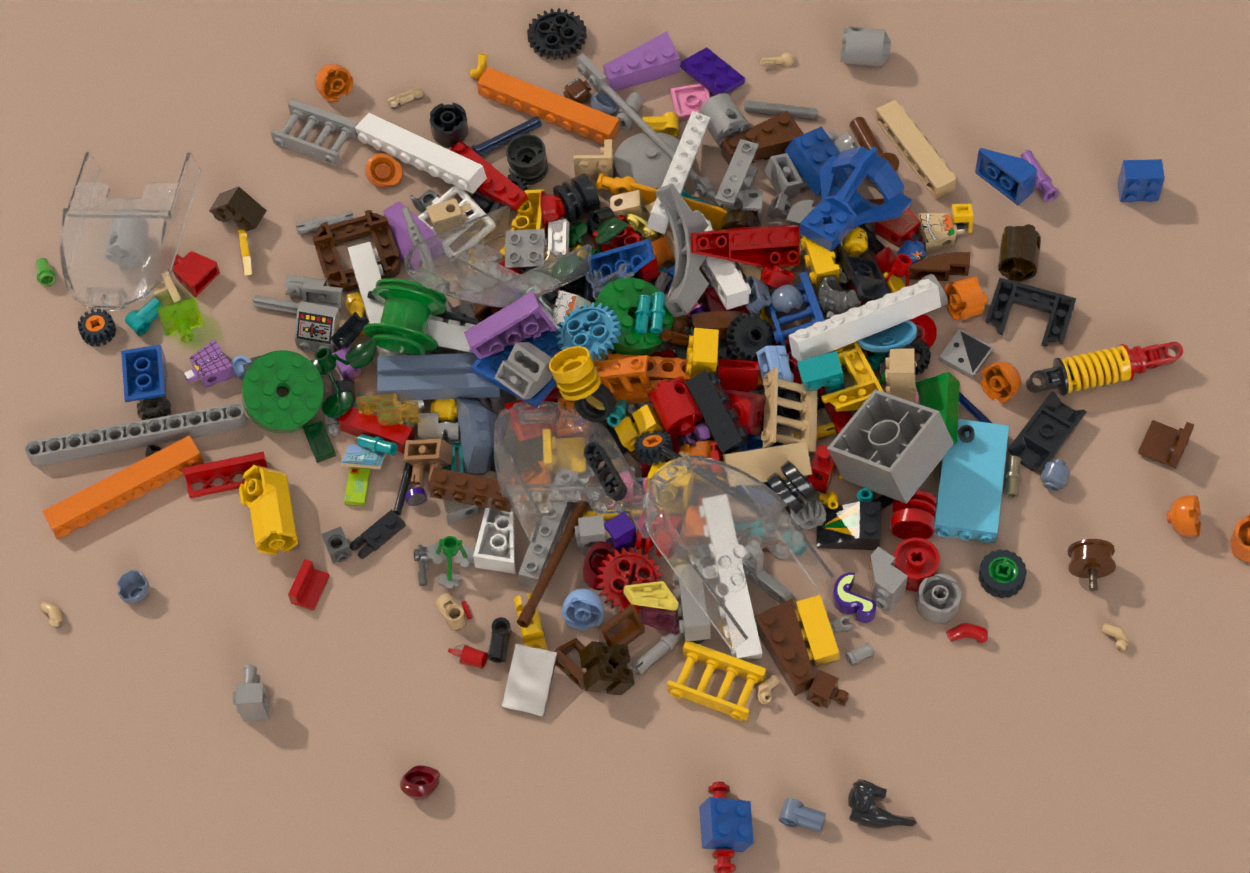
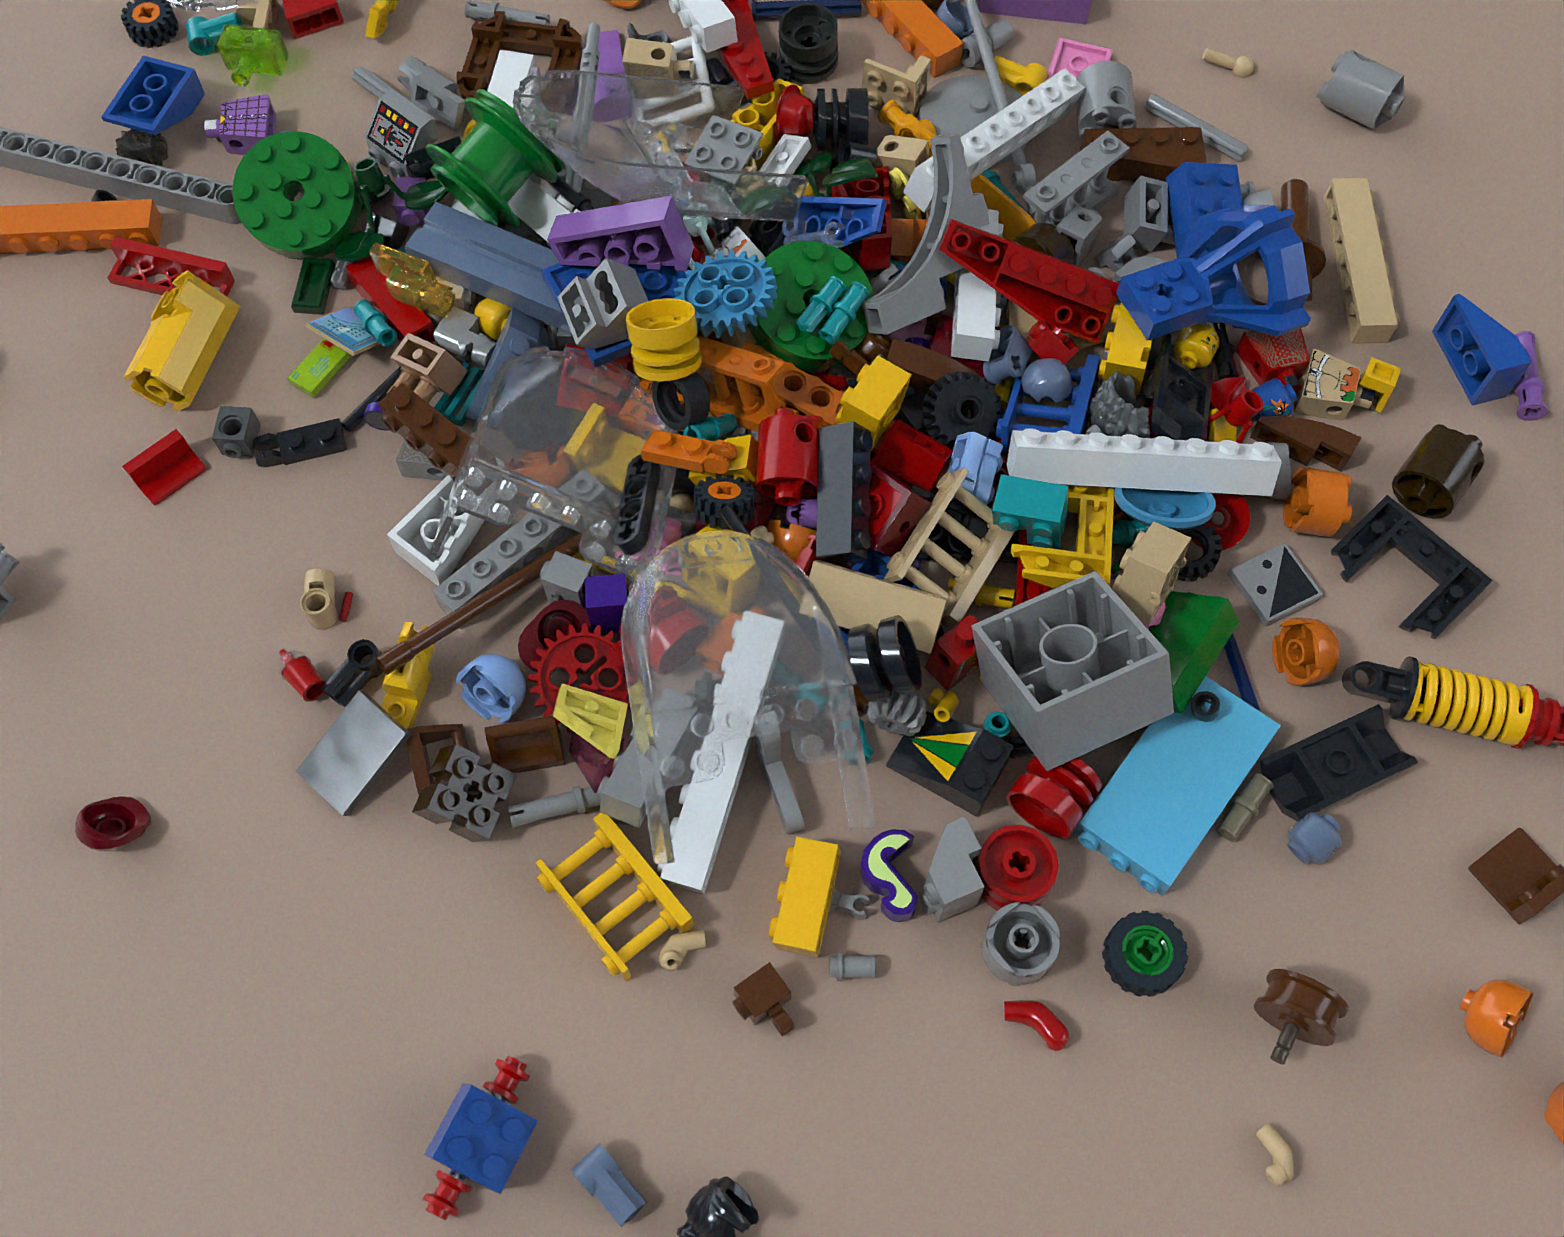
camera: 25 degrees right, 5 degrees up
dark grey plate [414,545,428,586] -> none
plant [427,536,475,589] -> none
dark purple plate [680,47,746,95] -> none
reddish brown wedge [754,599,814,696] -> none
none -> orange hinge [641,429,738,475]

